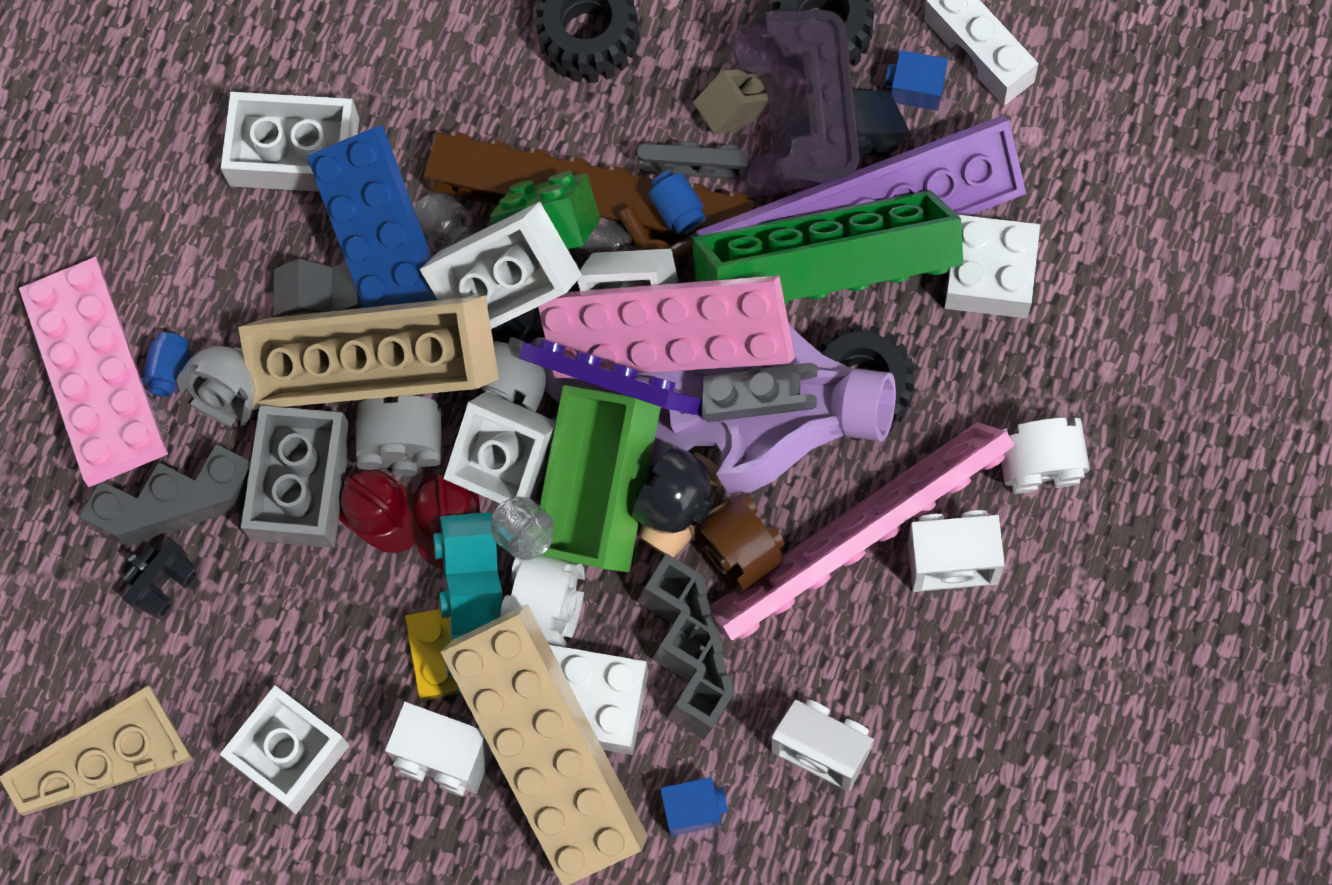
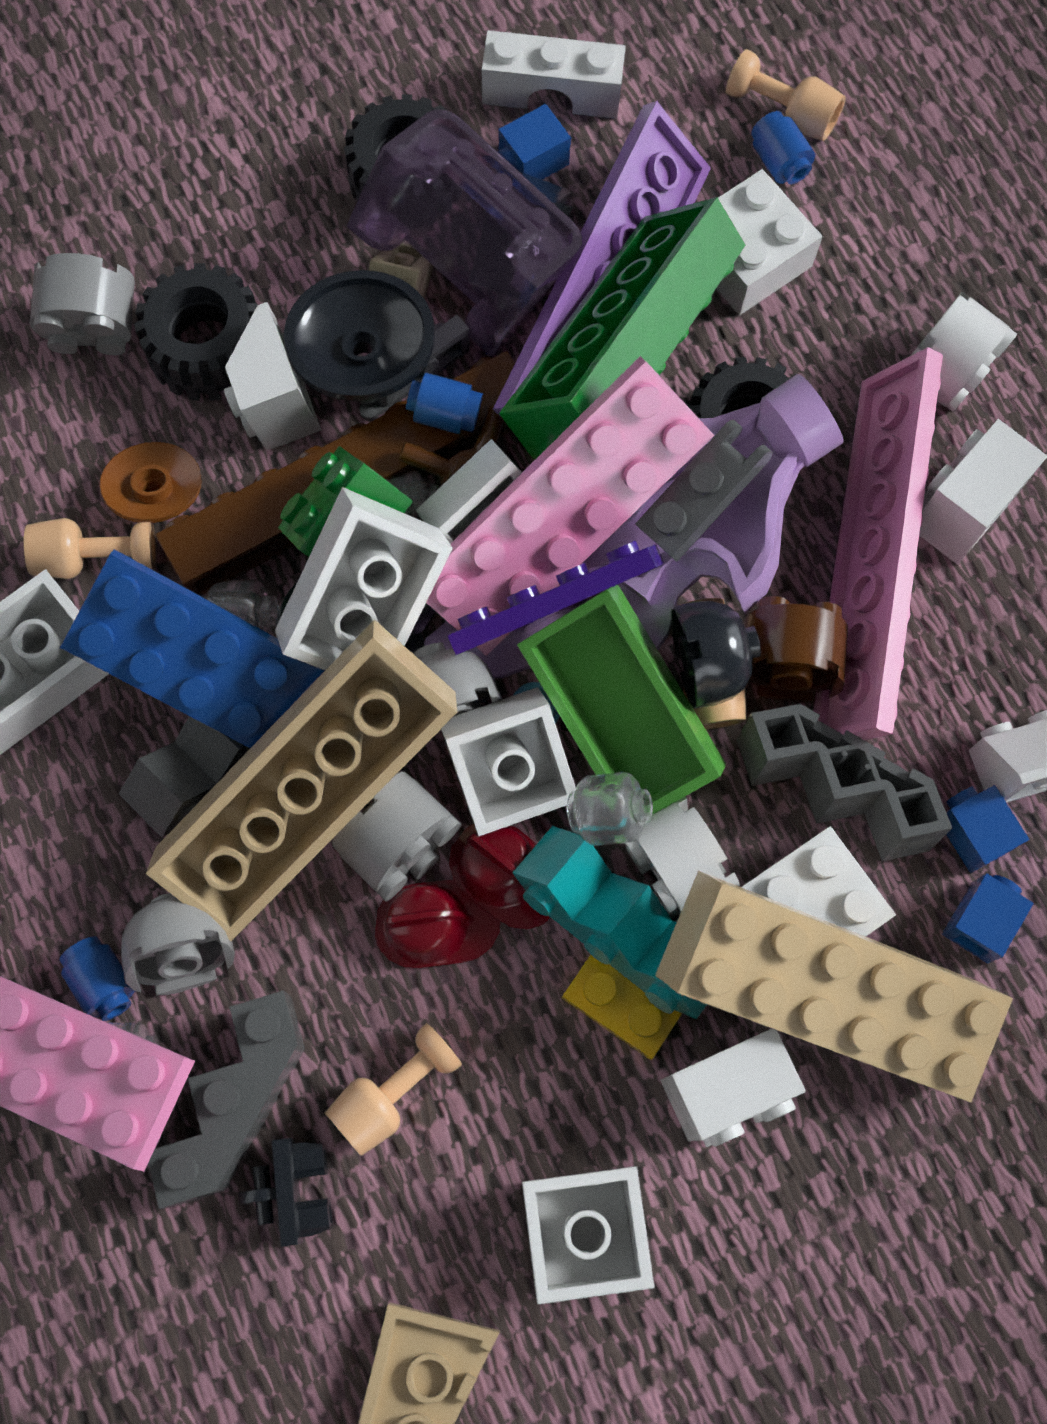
camera: 55 degrees left, 0 degrees up
light grey brick [241,406,352,548] -> none
none -> light nougat piece [24,518,156,579]
none -> dark orange dish [100,442,202,523]
none -> white slope [224,302,321,450]
none -> black dish [284,270,435,401]
none -> light nougat piece [325,1023,462,1156]
none -> light nougat piece [726,49,846,141]
none -> blue brick [751,111,816,184]
none -> blue brick [946,785,1030,874]

